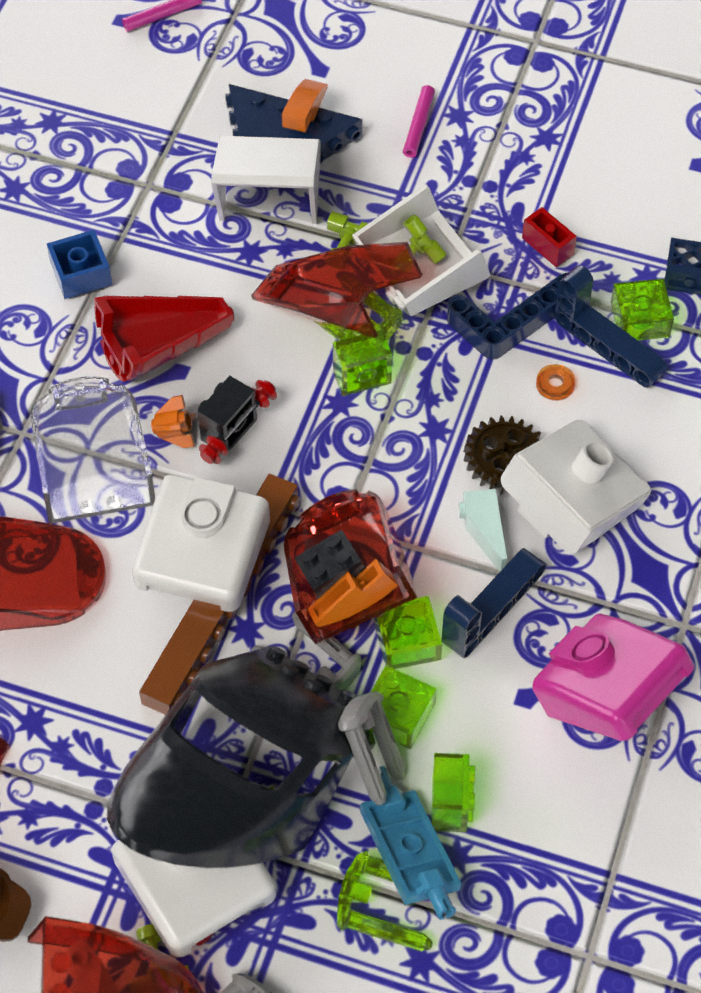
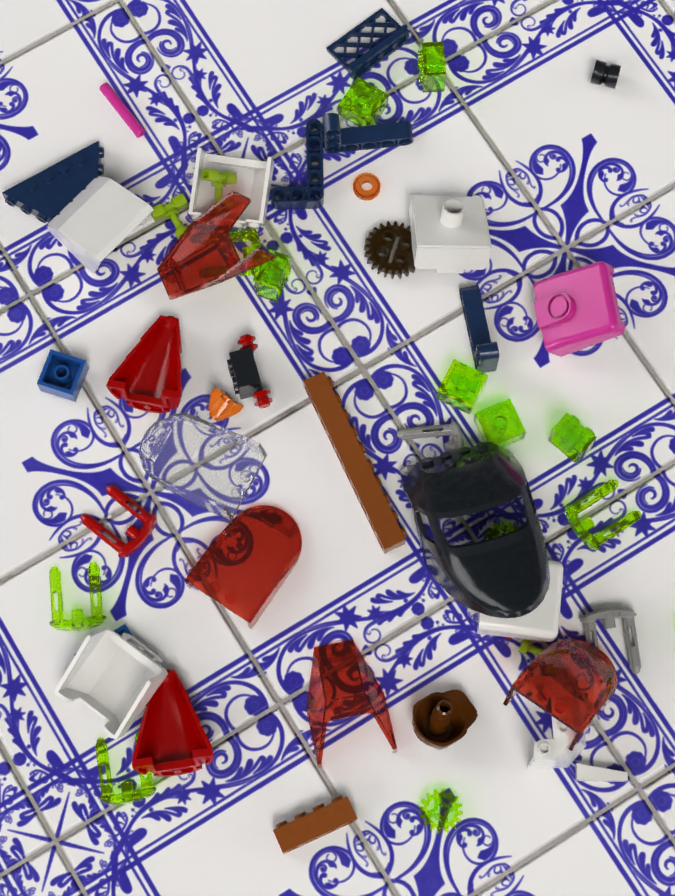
camera: 50 degrees left, 15 degrees up
white piece [132,475,270,612] -> none
orange slope [282,79,328,133] -> none
clear red windscreen [284,489,417,644] -> none
black brick [294,530,365,599] -> none
orange slope [308,559,398,627] -> none
light grey piece [338,691,405,805] -> none
dark azure plate [359,766,462,920] -> none
light aqua slope [458,489,507,572] -> none
red brick [522,207,577,268] -> none

